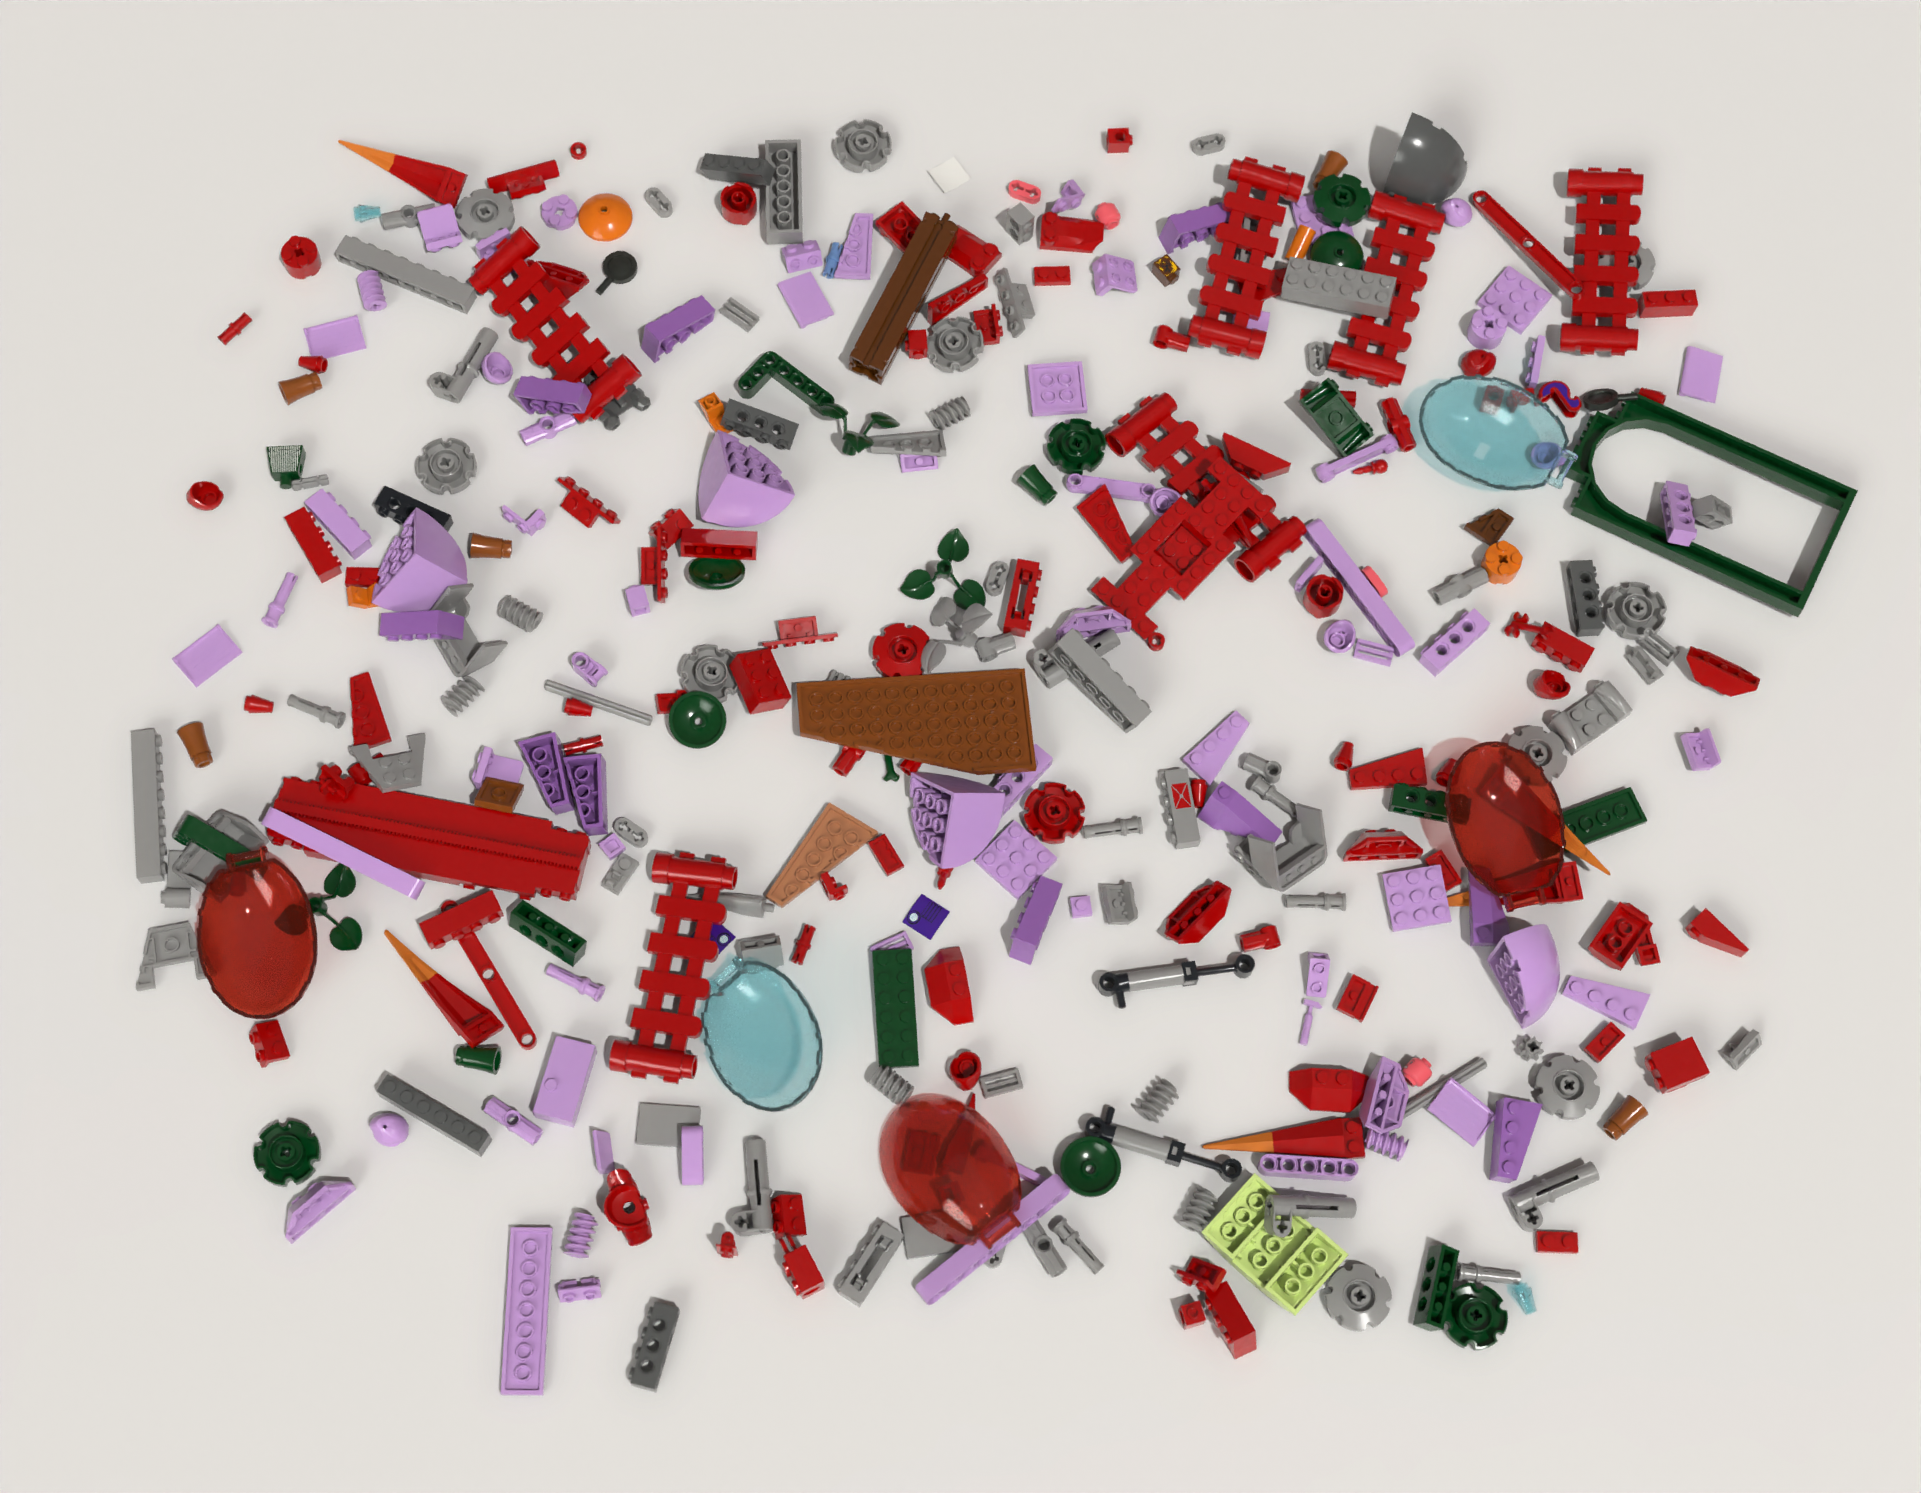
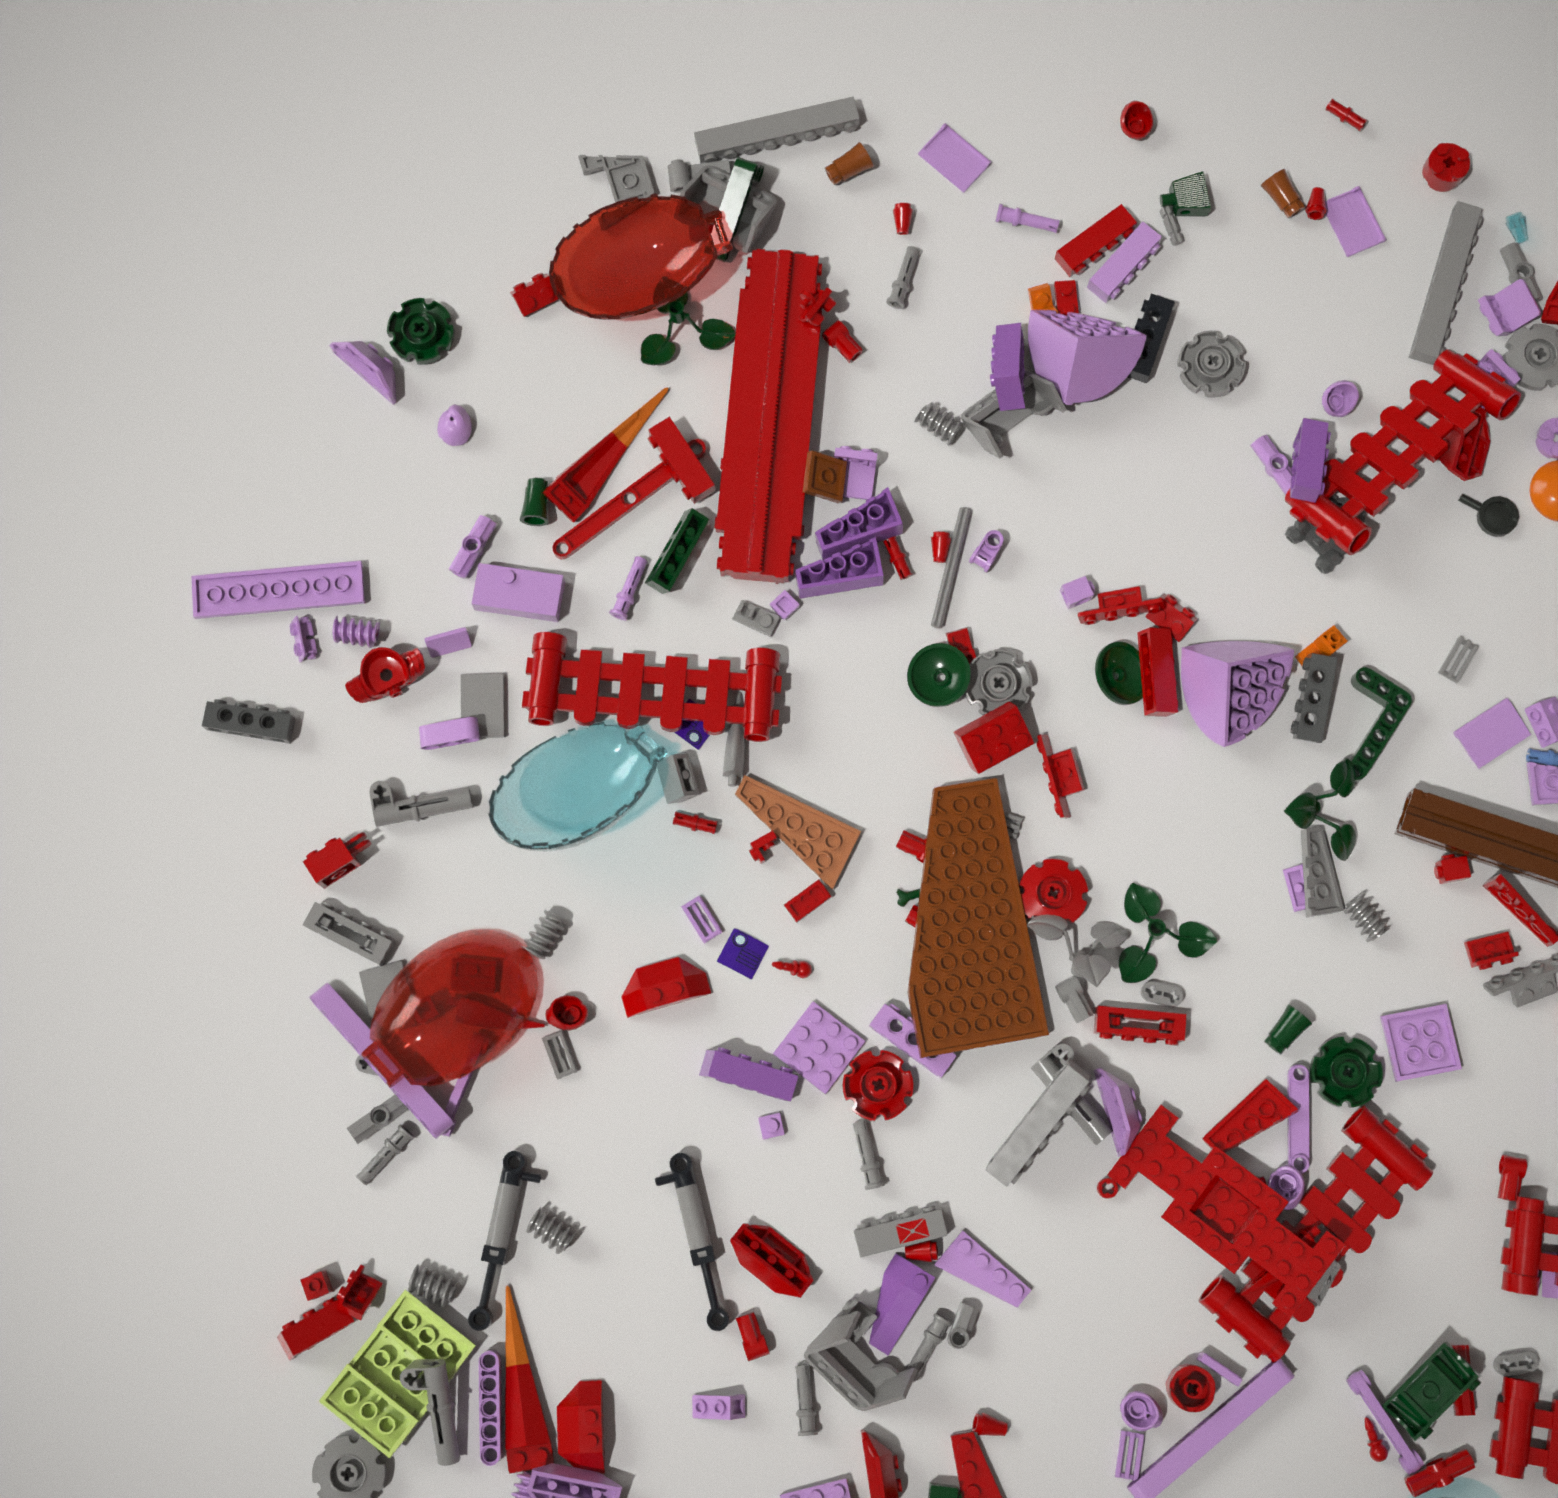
camera: 90 degrees right, 10 degrees up
lavender beam [261,807,426,900] -> none
red wing [350,672,392,749] -> none
light grey wing [350,733,426,793] -> none
lavender piece [357,270,387,311] -> none
dark grey brick [376,1074,492,1157] -> none
light grey piece [429,327,498,403] -> none
dark orange plant [470,532,512,559] -> none
light grey piece [500,595,543,632] -> none
lavender bracket [502,505,546,536] -> none
red bracket [557,476,621,528] -> none
light grey beam [614,818,648,848] -> none
medium lavender wedge [641,295,715,363] -> none
red hinge [716,1231,738,1258] -> none
red bracket [771,1194,807,1239] -> none
dark green plate [872,949,919,1069] -> none
lavender brick [910,772,1005,869] -> none
light grey piece [927,316,984,373] -> none
dark green dish [1060,1136,1121,1197] -> none
light grey bracket [1101,882,1138,925] -> none
red wedge [1222,432,1291,480] -> none
lavender piece [1299,999,1322,1045] -> none
red plate [1336,974,1379,1023] -> none
coral beam [1360,566,1388,598] -> none

